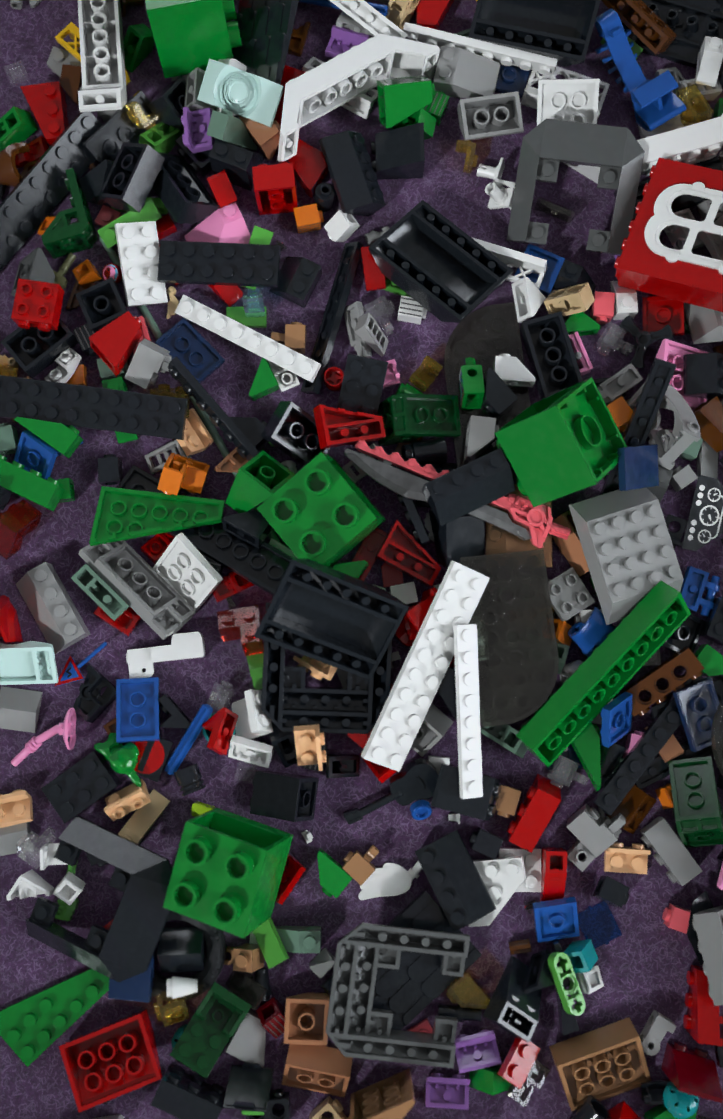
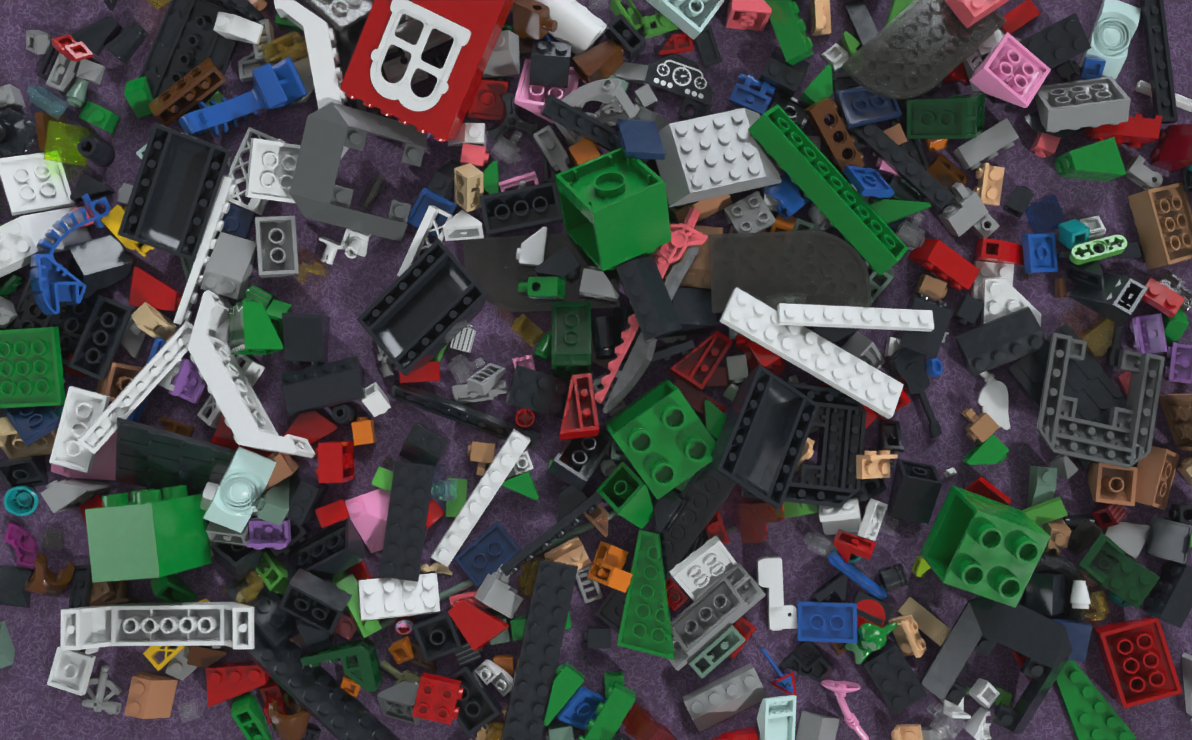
camera: 85 degrees left, 5 degrees up
none -> nougat slope [124,672,178,719]
none -> green slope [1054,137,1126,182]

